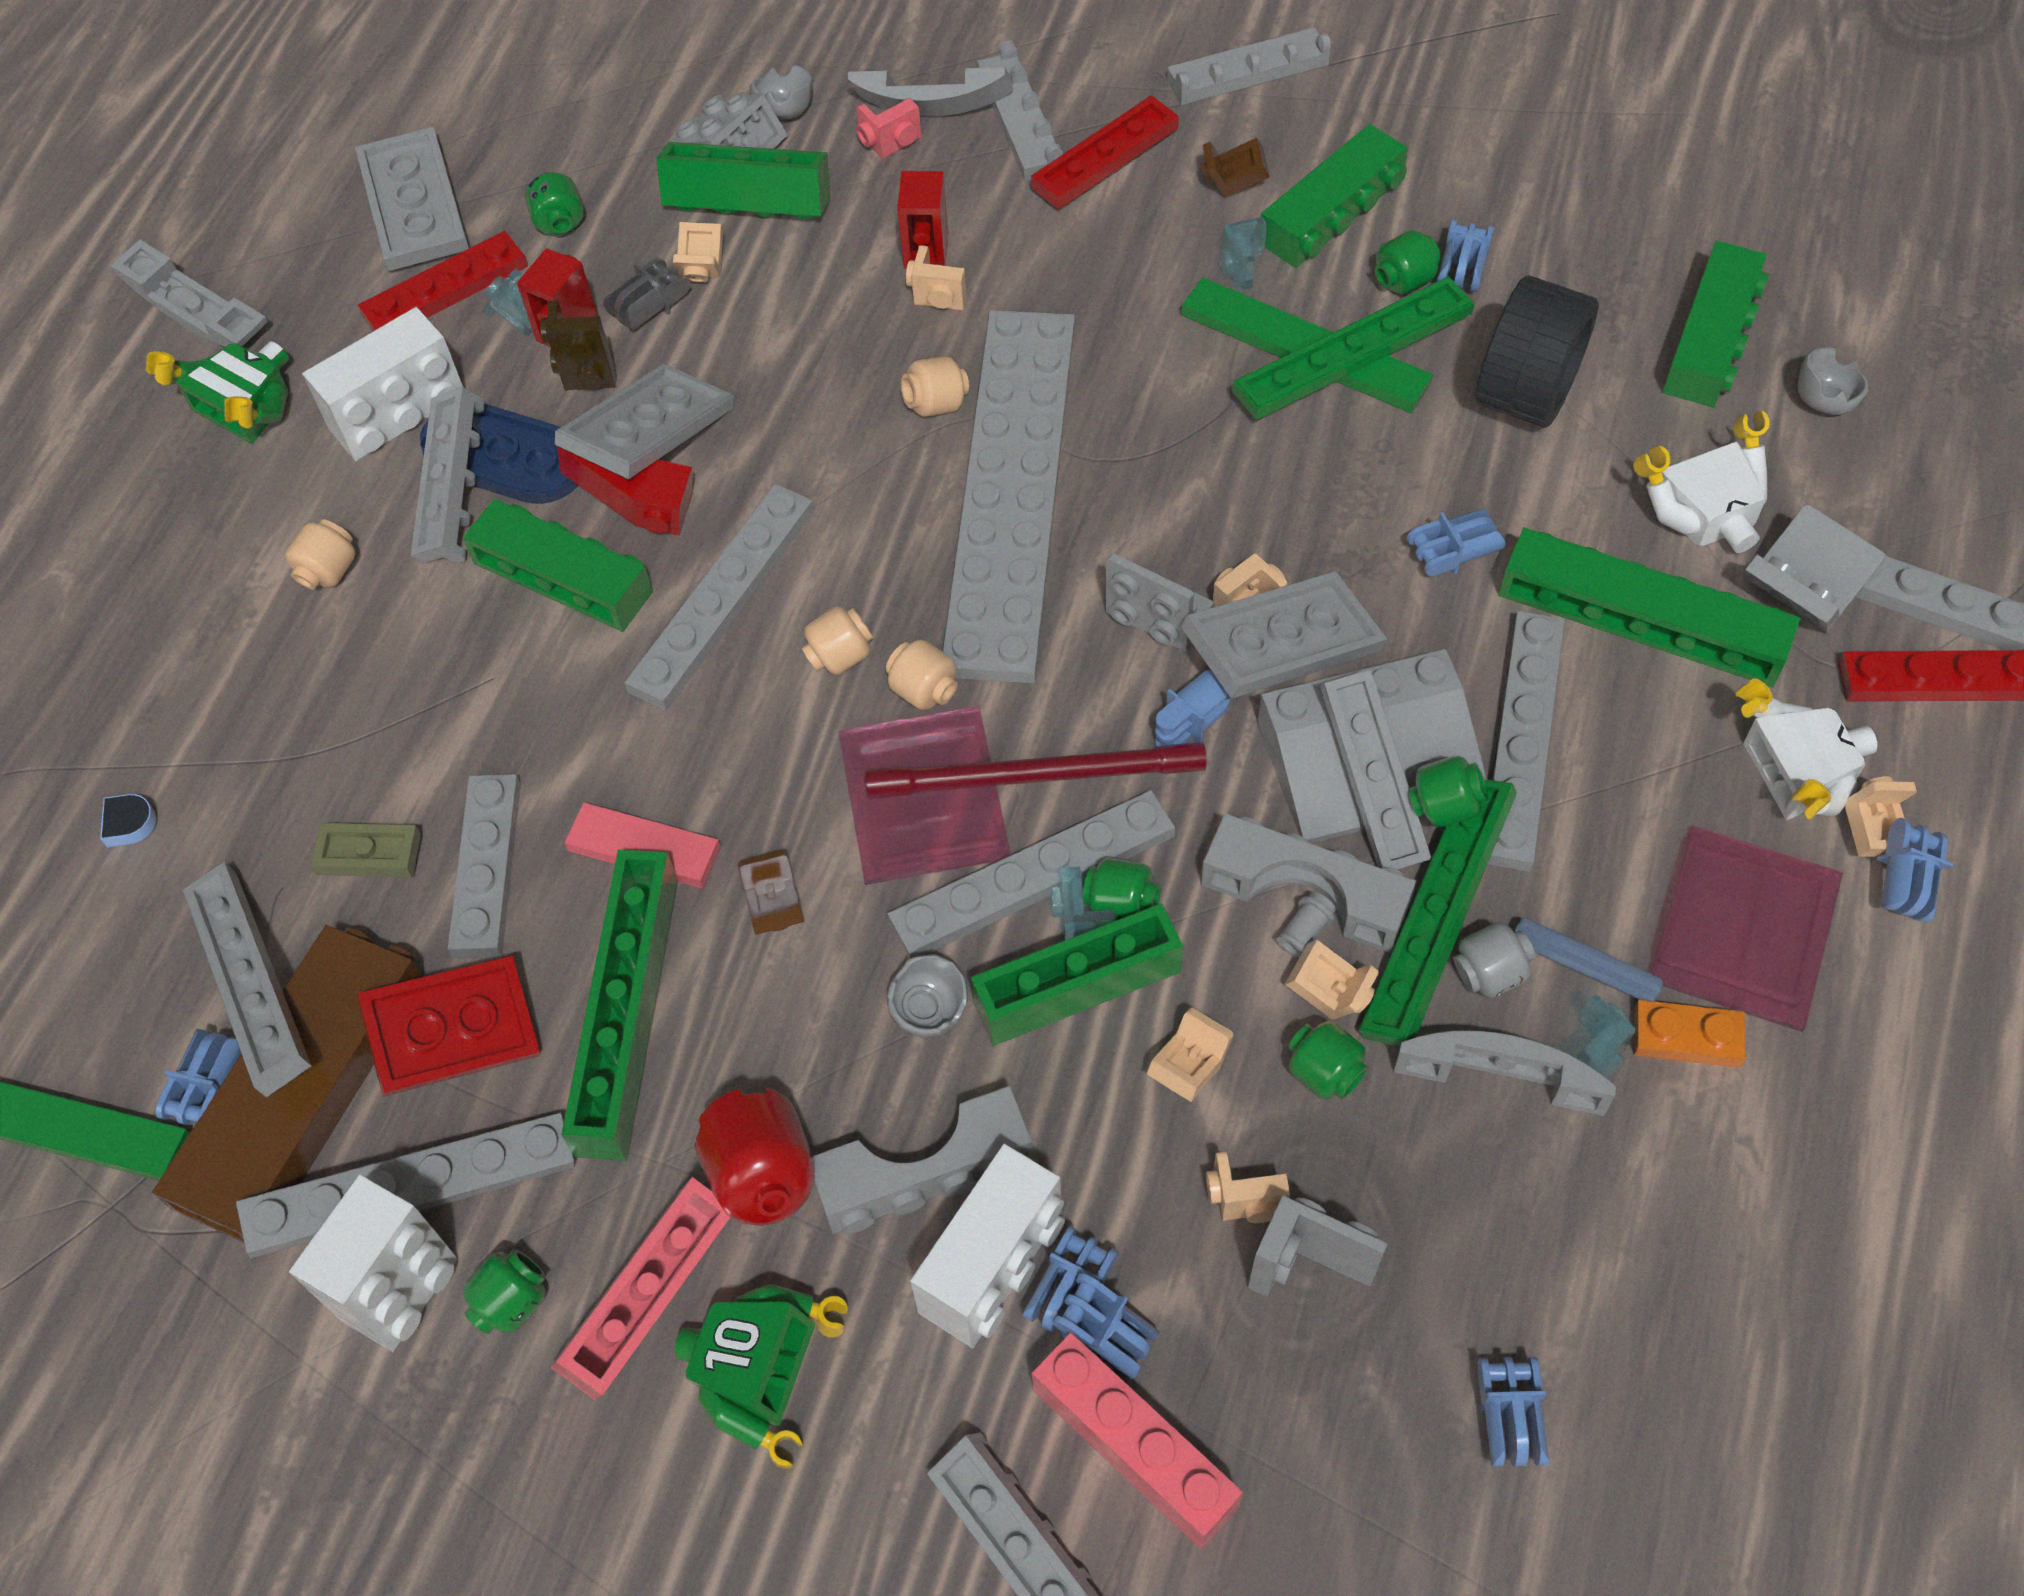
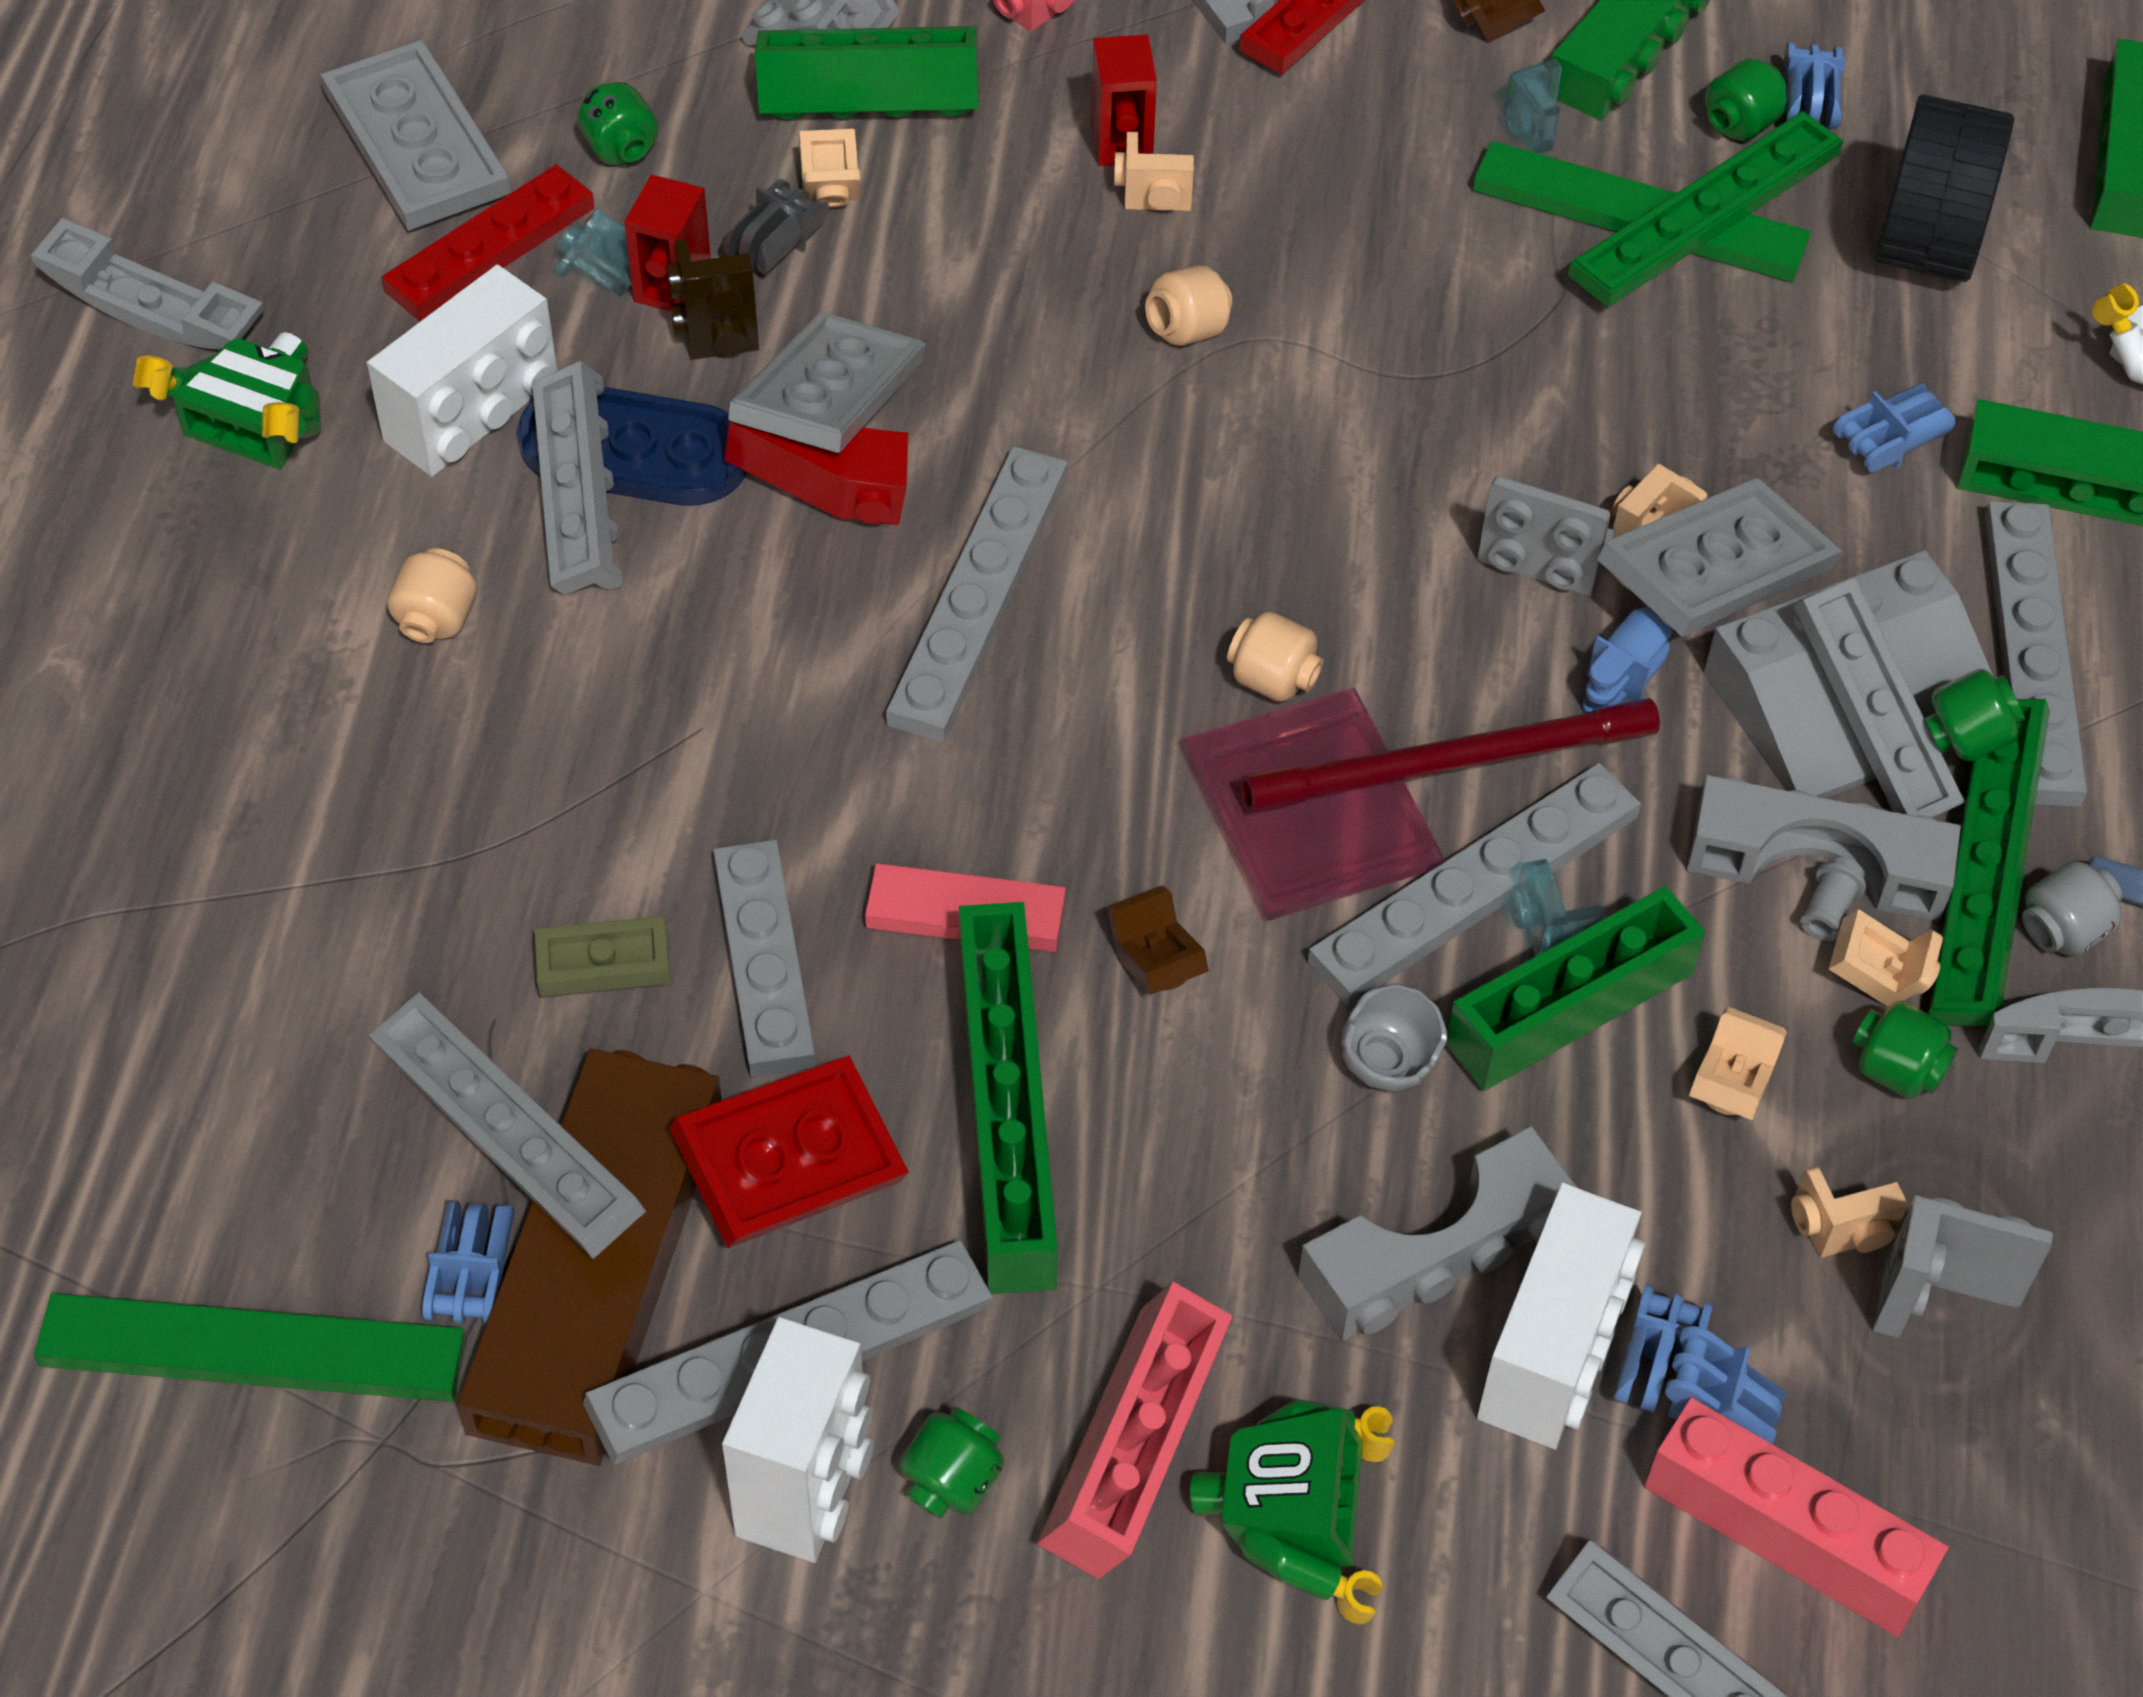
camera: 15 degrees left, 5 degrees down
black tile [100,794,157,847] -> none
green brick [463,498,653,632] -> none
red cylinder [694,1088,815,1226] -> none
light nougat head [802,606,874,675] -> none
light grey plate [943,310,1075,683] -> none
green head [1083,857,1161,923] -> none

